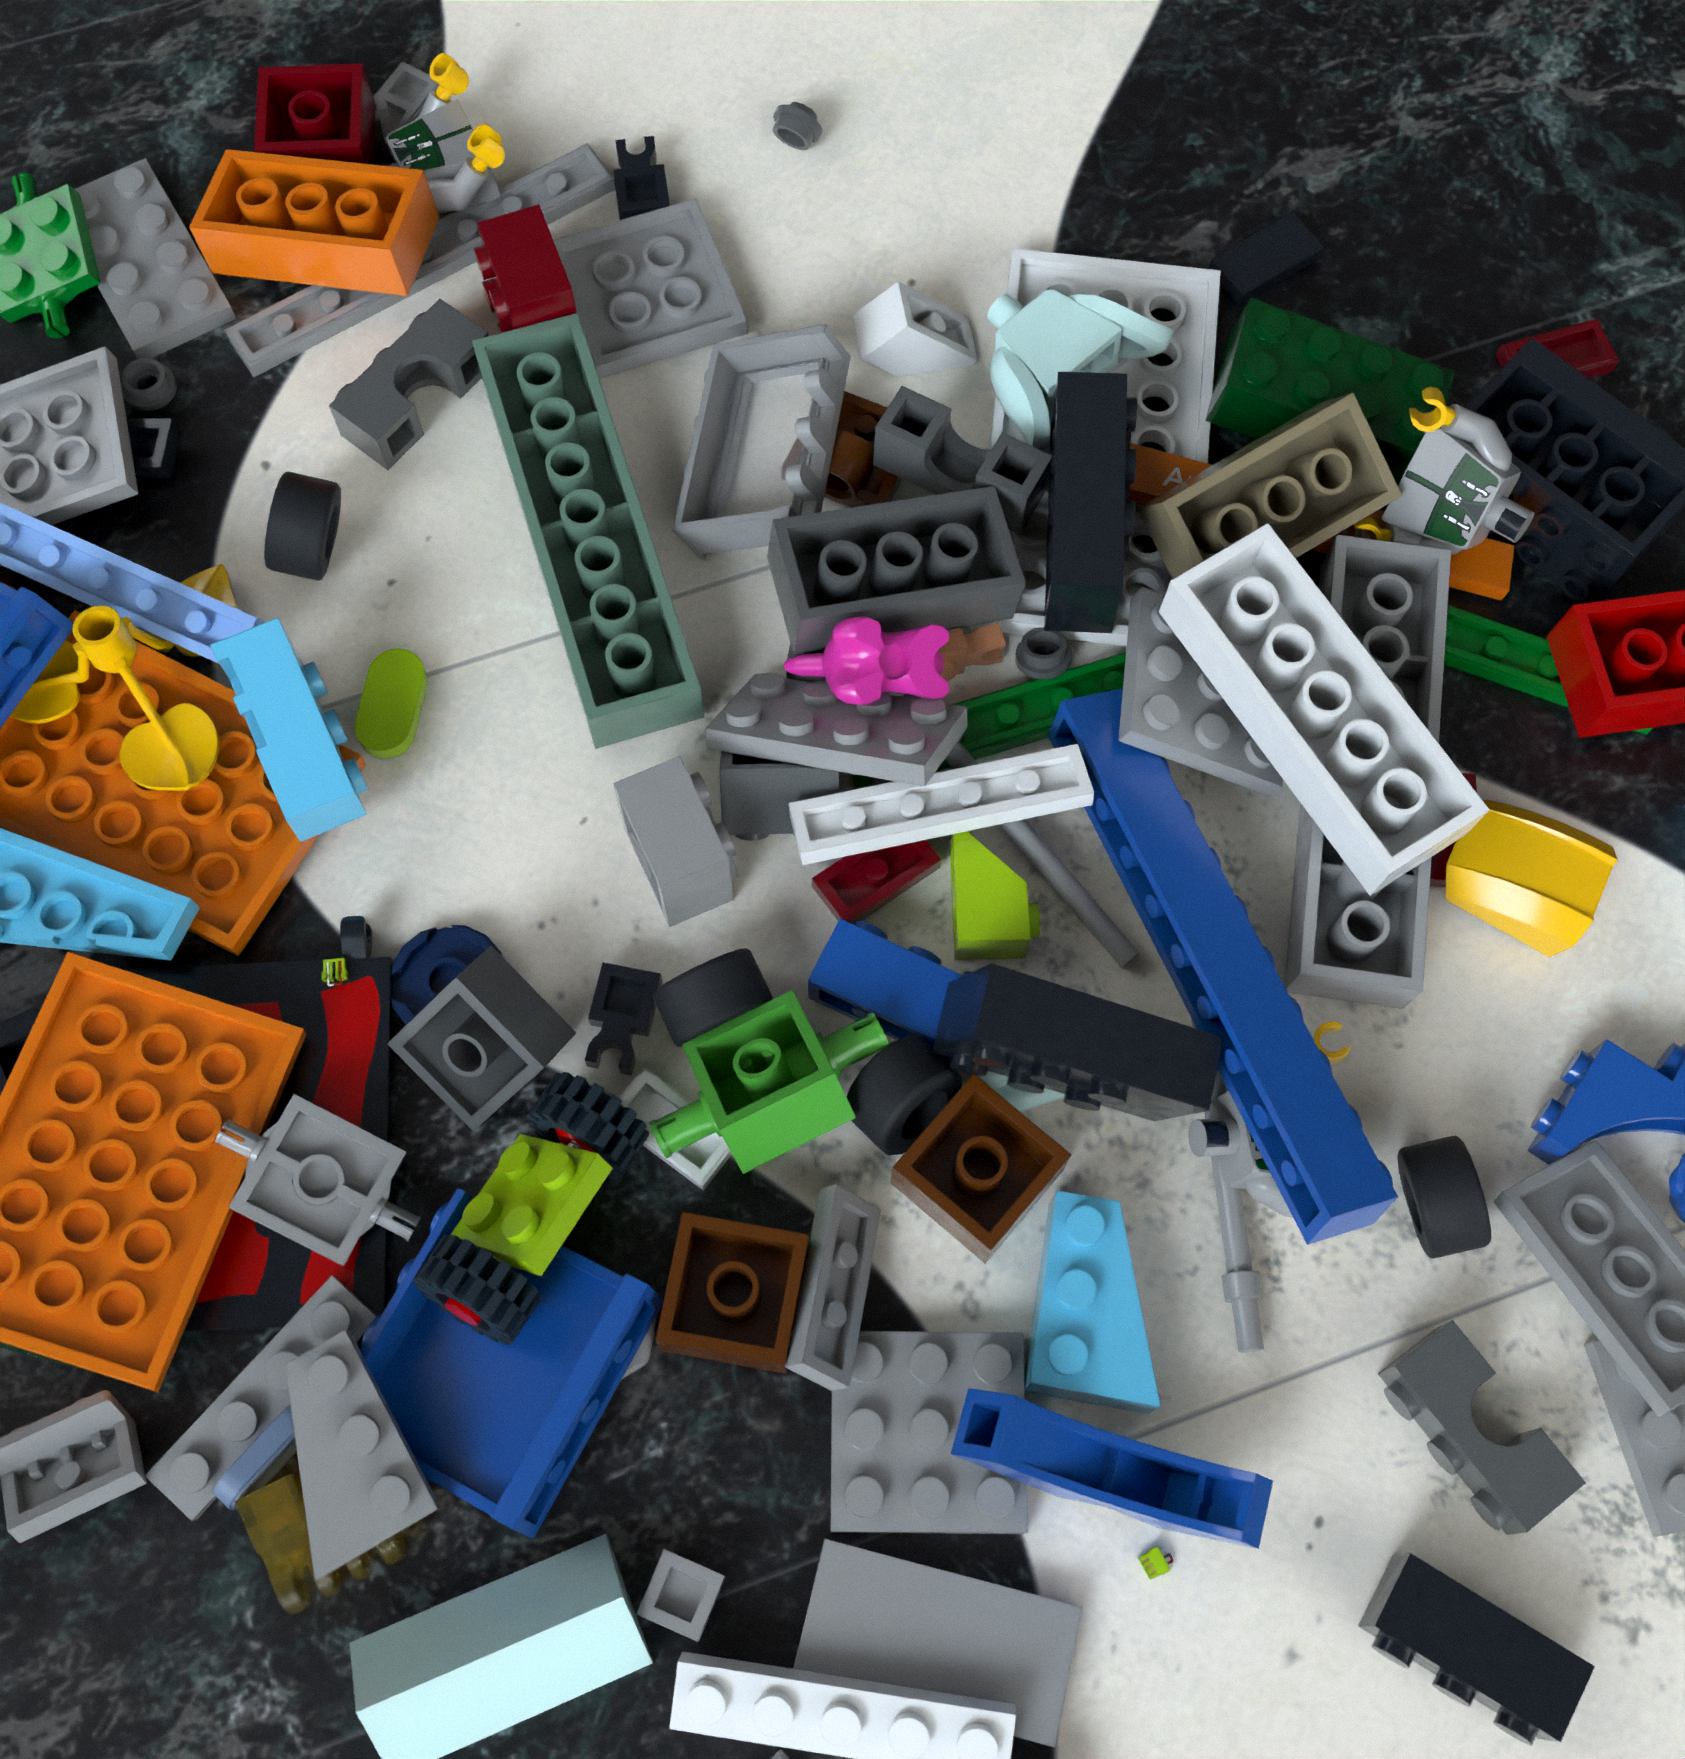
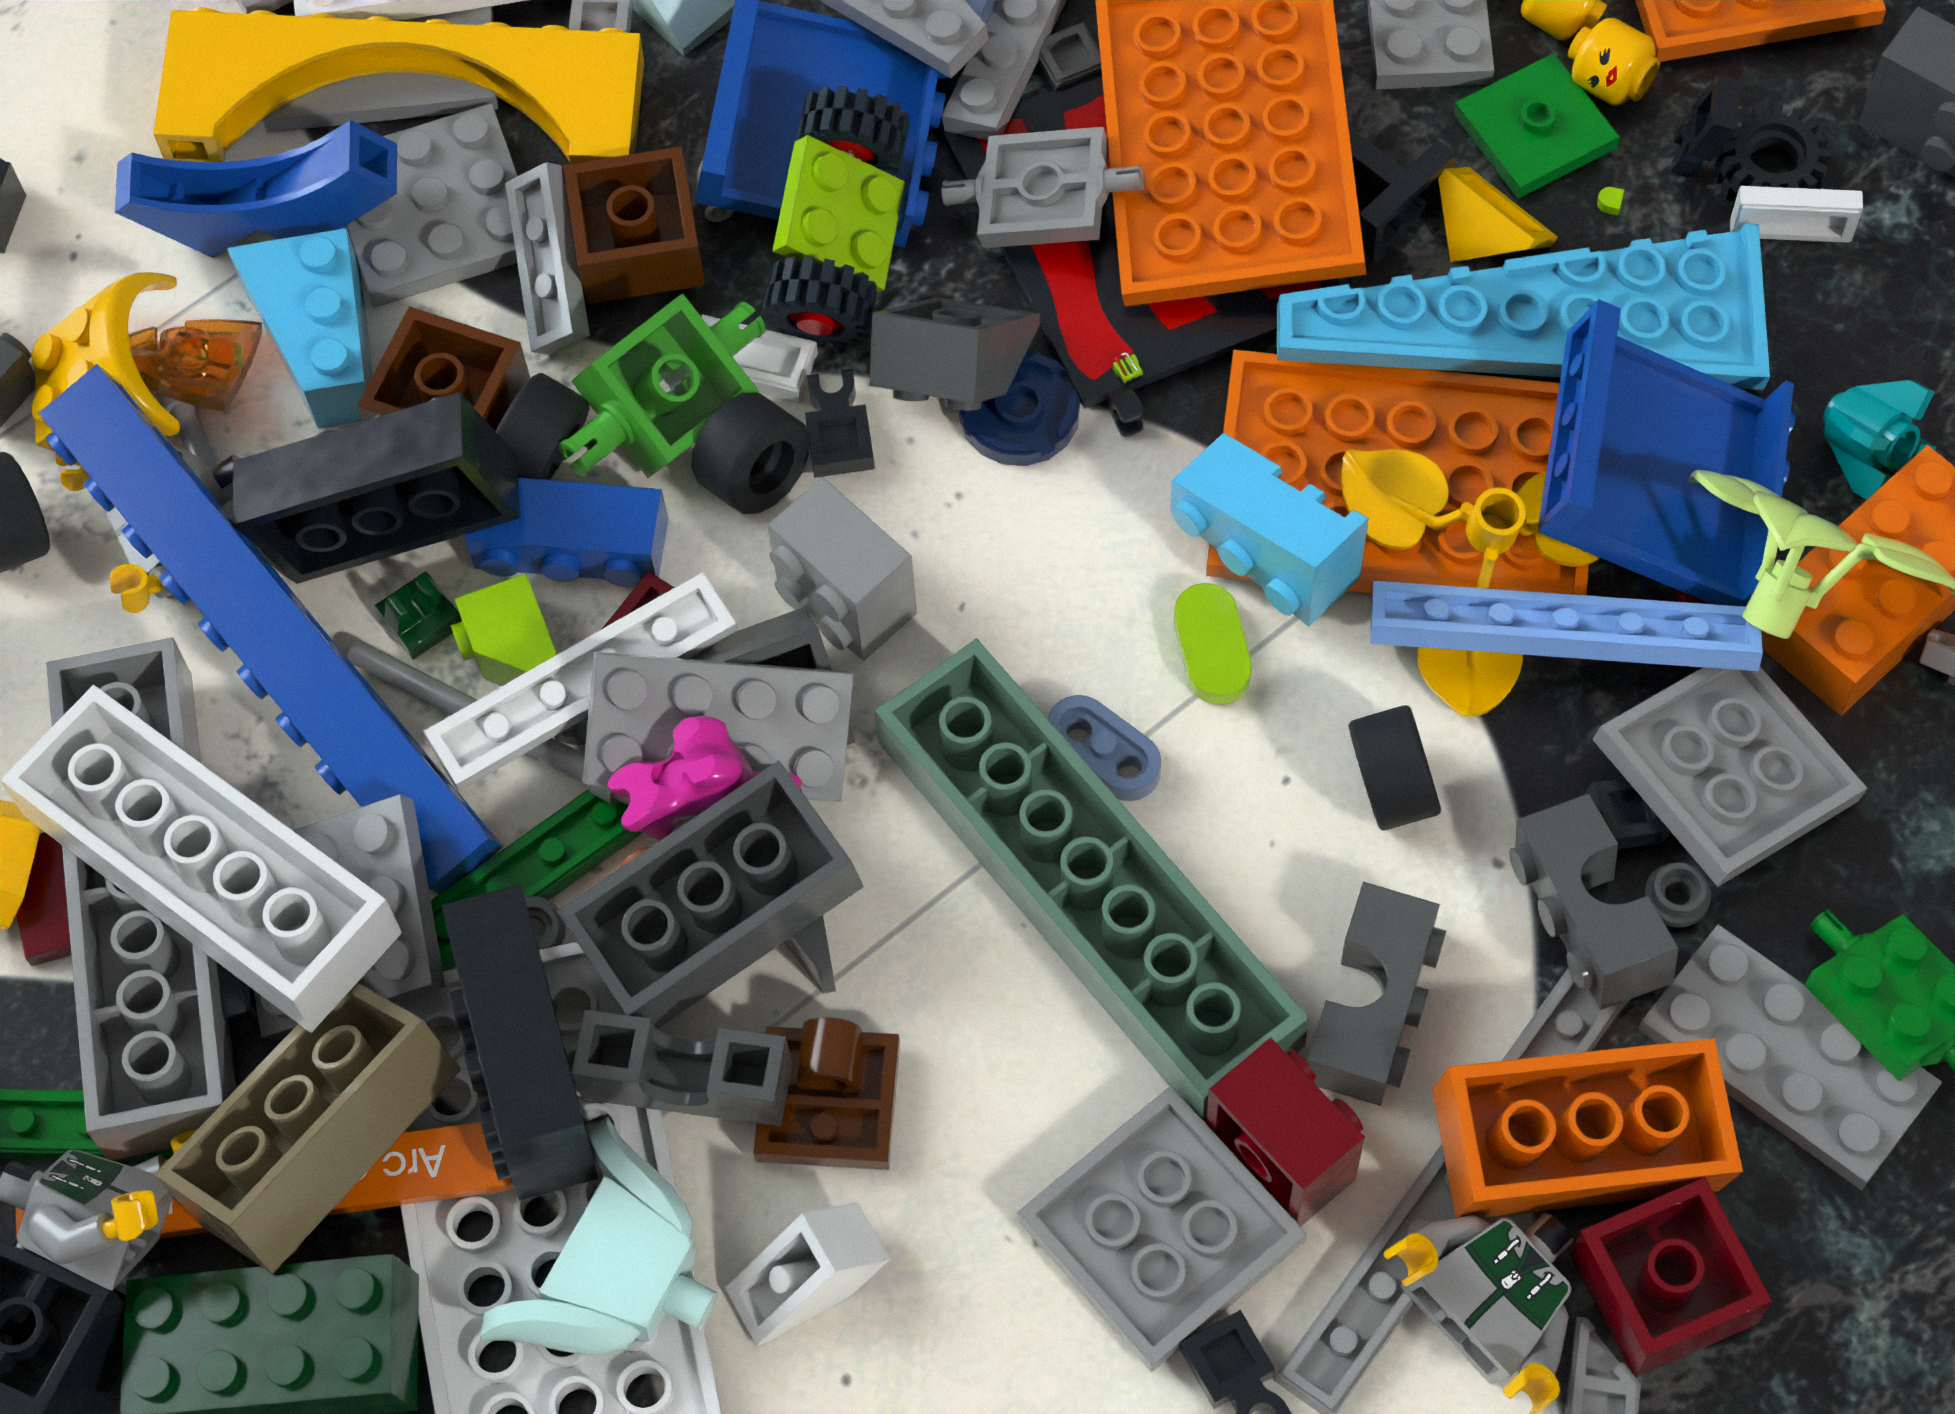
camera: 165 degrees right, 5 degrees down
window [673,324,851,559] -> none
none -> yellow piece [32,272,180,451]
none -> clear orange brick [128,319,262,412]
none -> yellow arch [153,7,644,164]
none -> dark green tile [374,571,462,660]
none -> dark grey tile [1037,22,1102,90]
none -> sand blue plate [1048,695,1161,801]
none -> dark grey arch [1509,794,1679,1010]

